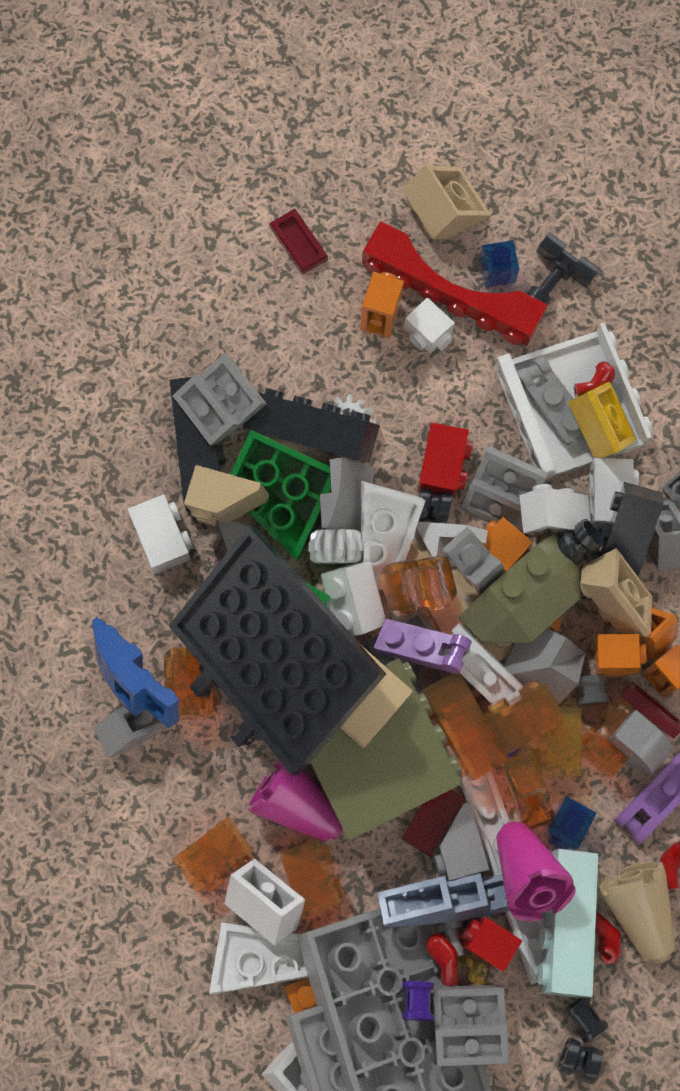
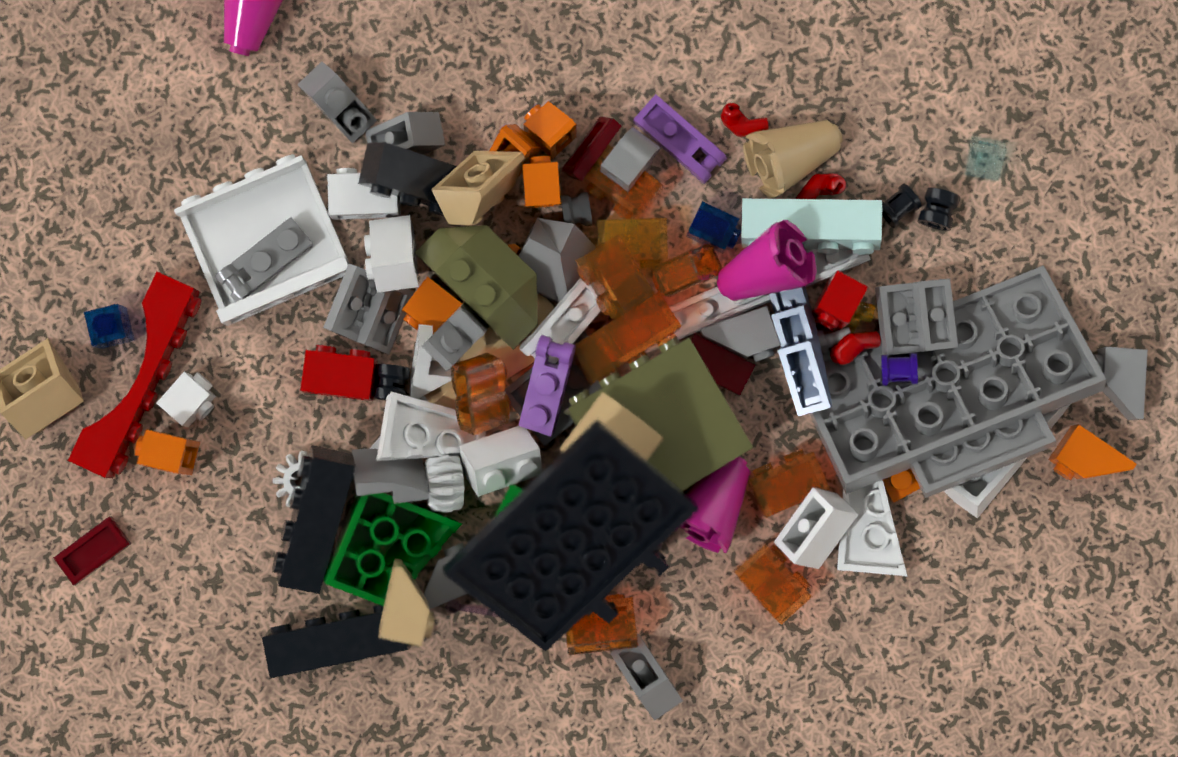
camera: 90 degrees left, 10 degrees up
blue slope [92,617,179,728] -> none
white brick [128,494,194,574] -> none
light grey slope [173,354,267,446] -> none
black bar [526,232,600,305] -> none
black wheel [557,519,605,564] -> none
yellow slope [568,382,637,458] -> none
red arm [573,362,615,398] -> none

